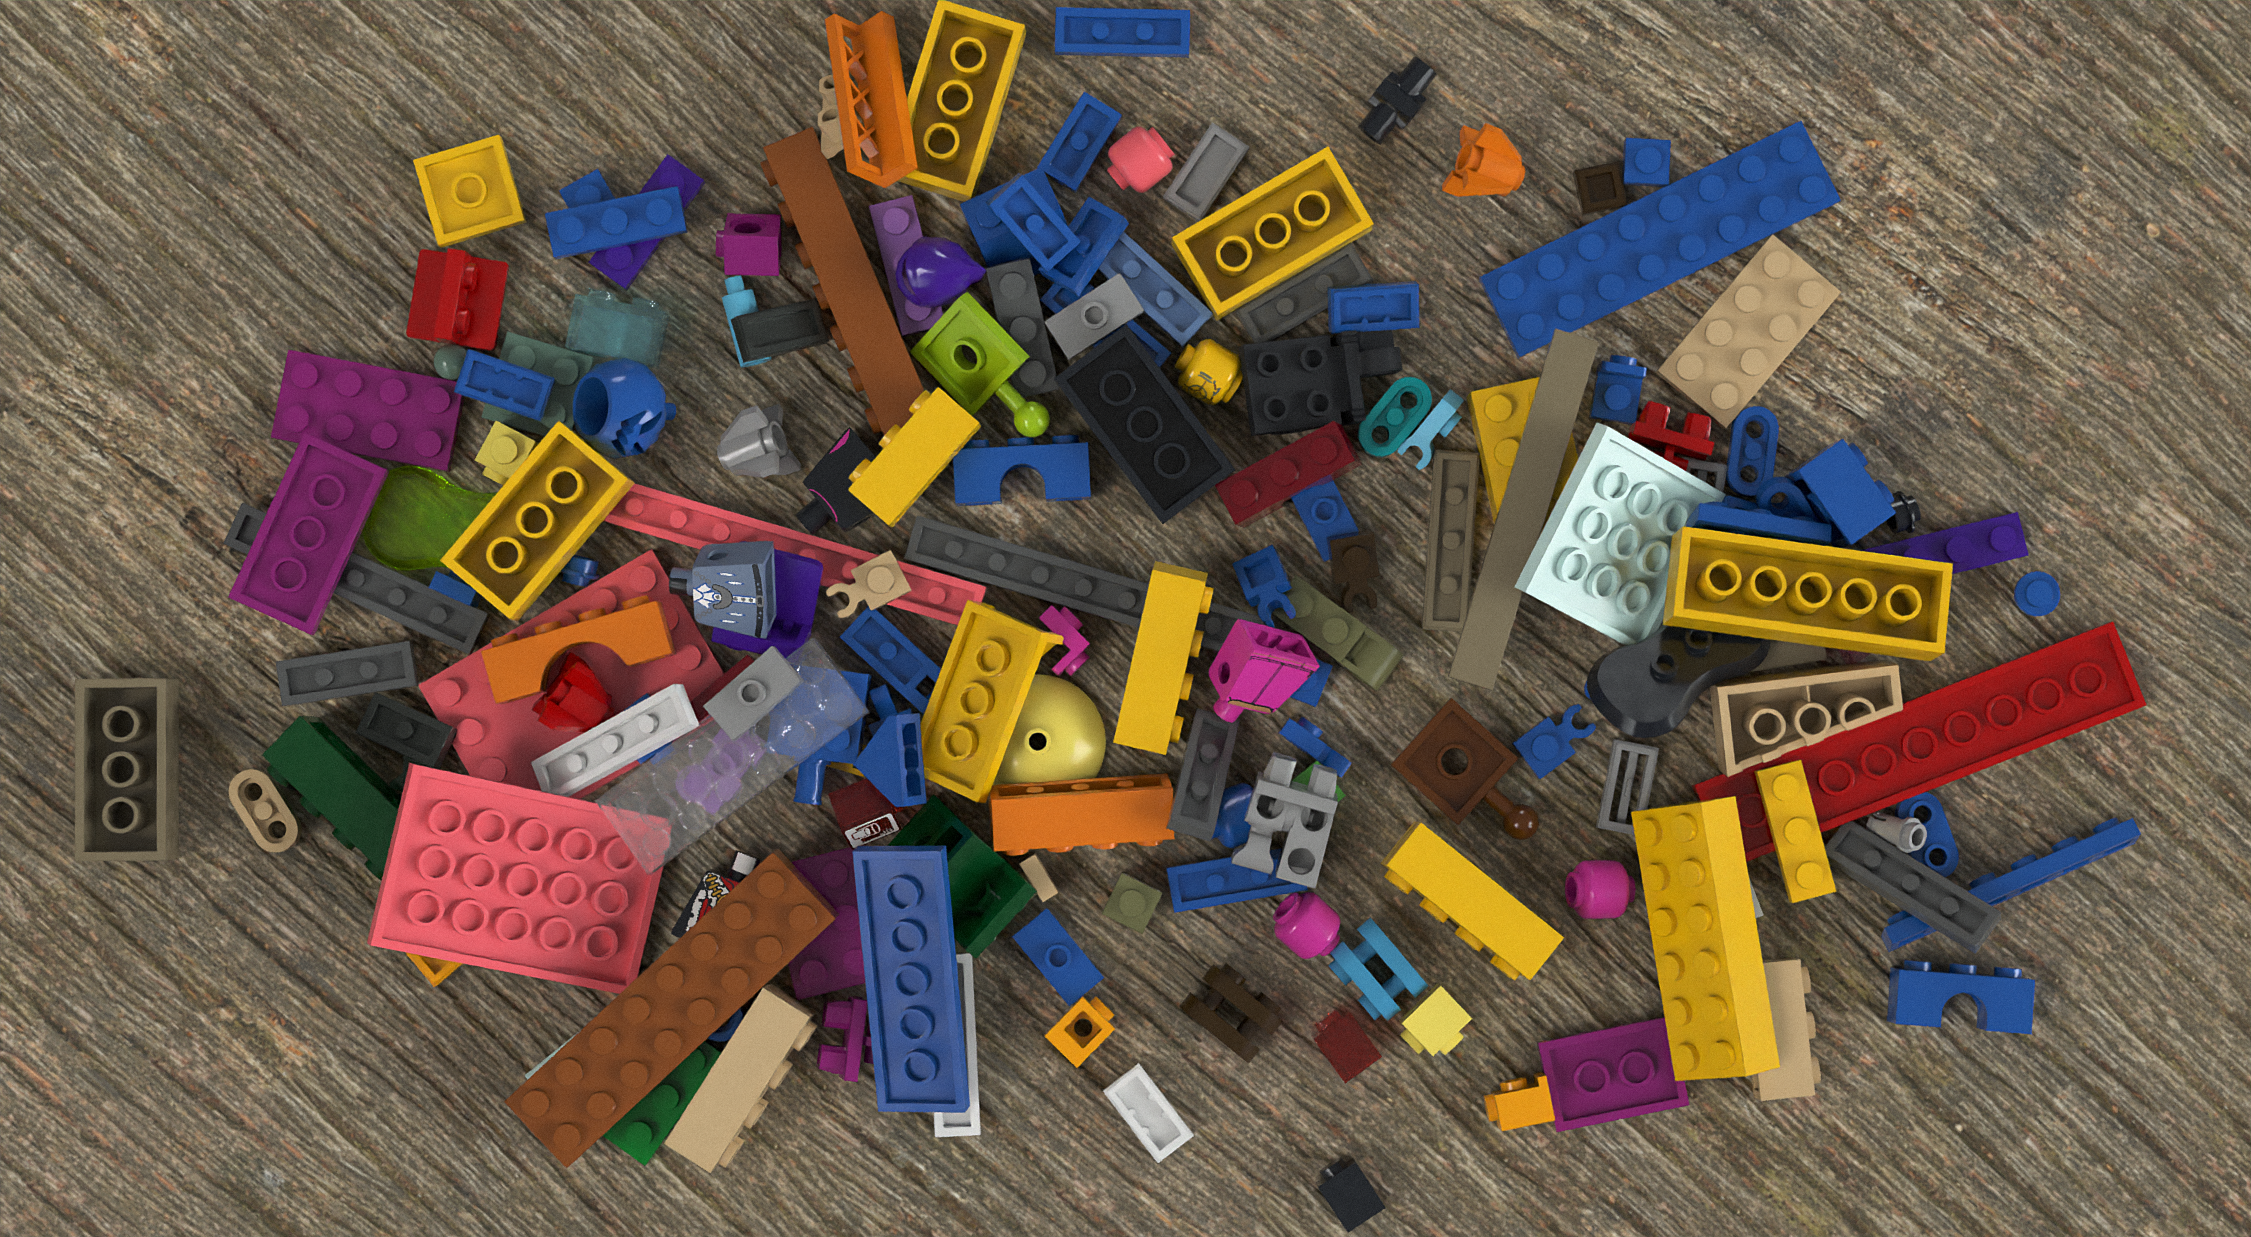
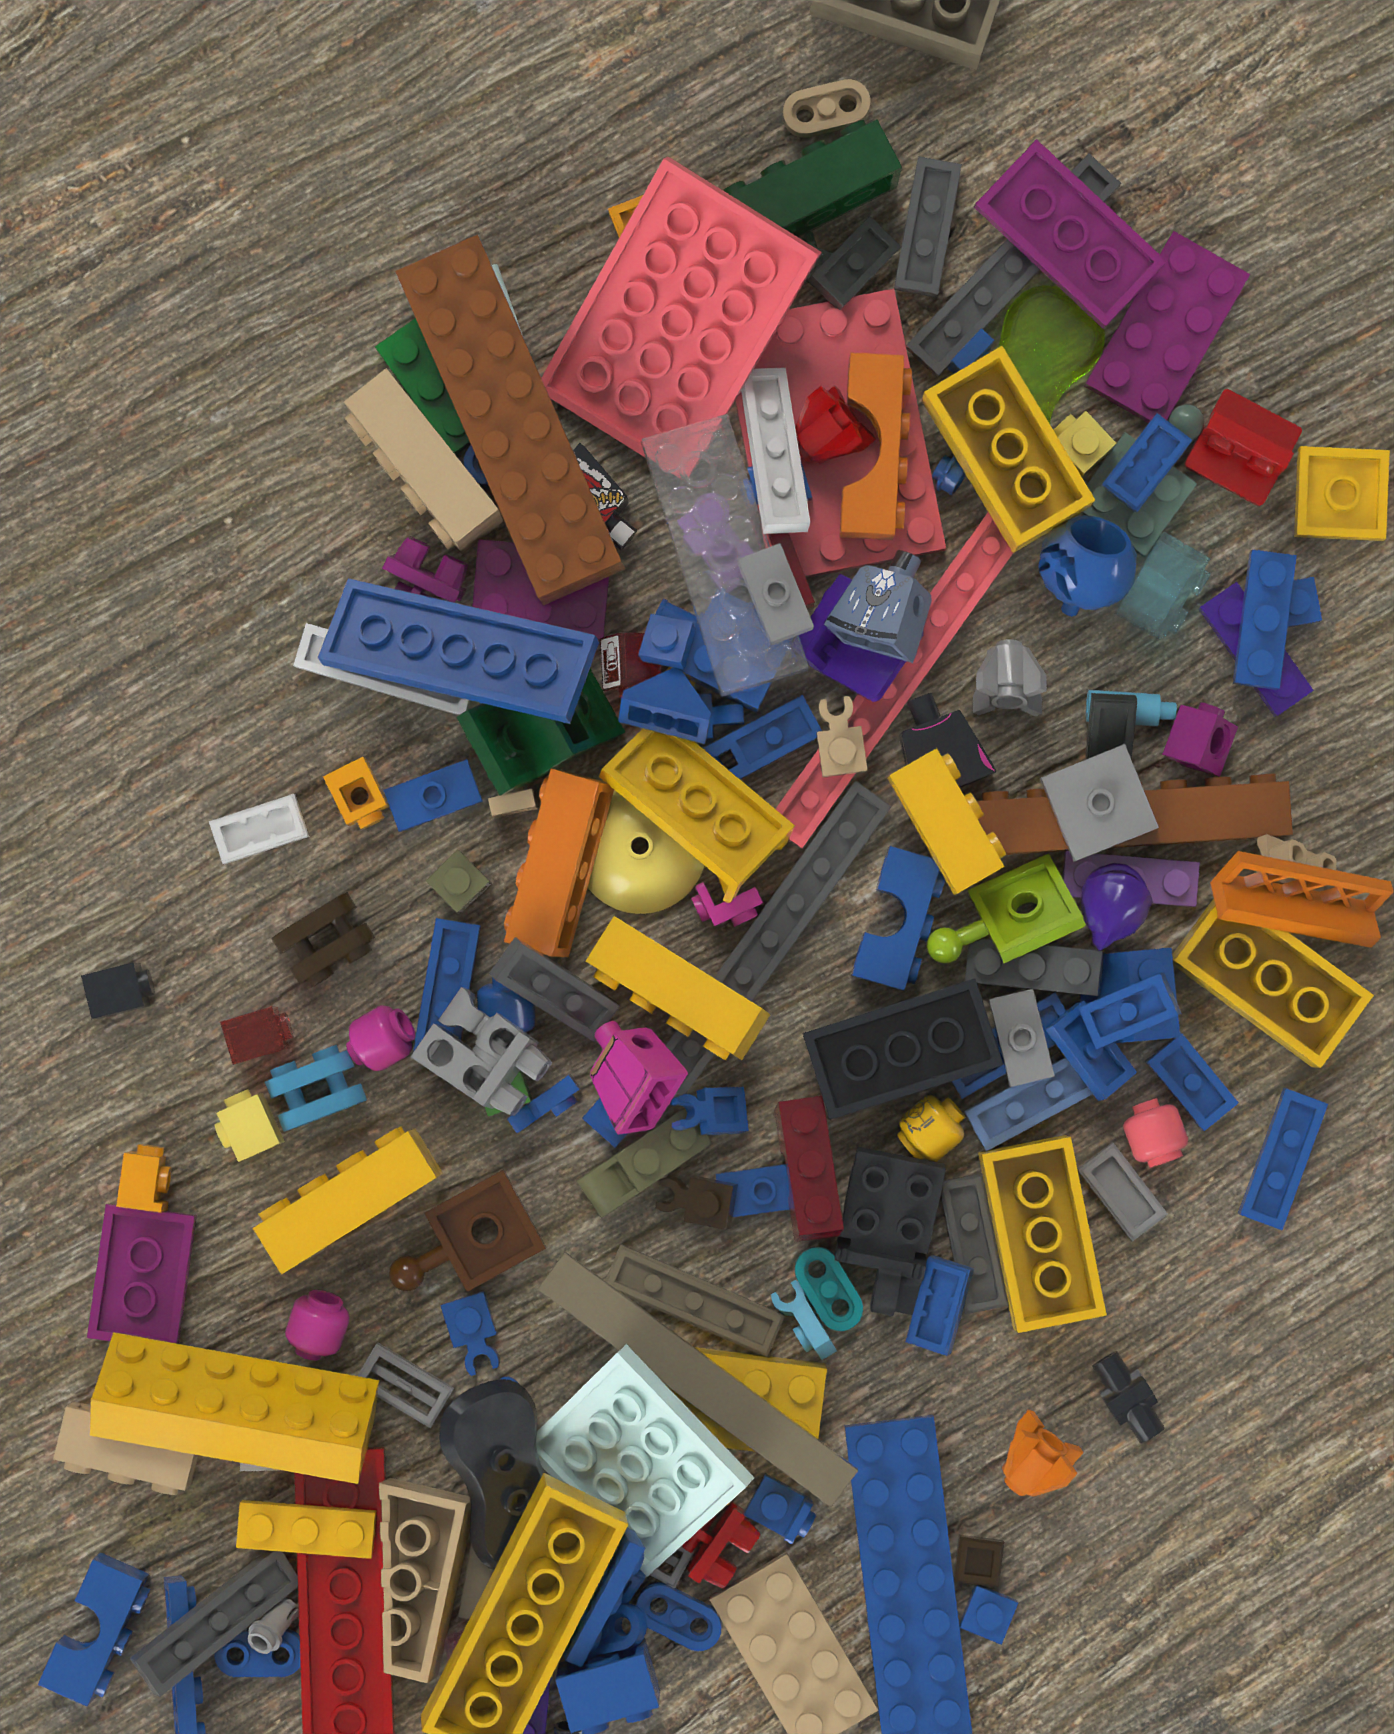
camera: 115 degrees right, 0 degrees up
none -> blue plate [638,614,696,669]
none -> light grey plate [1040,744,1159,862]

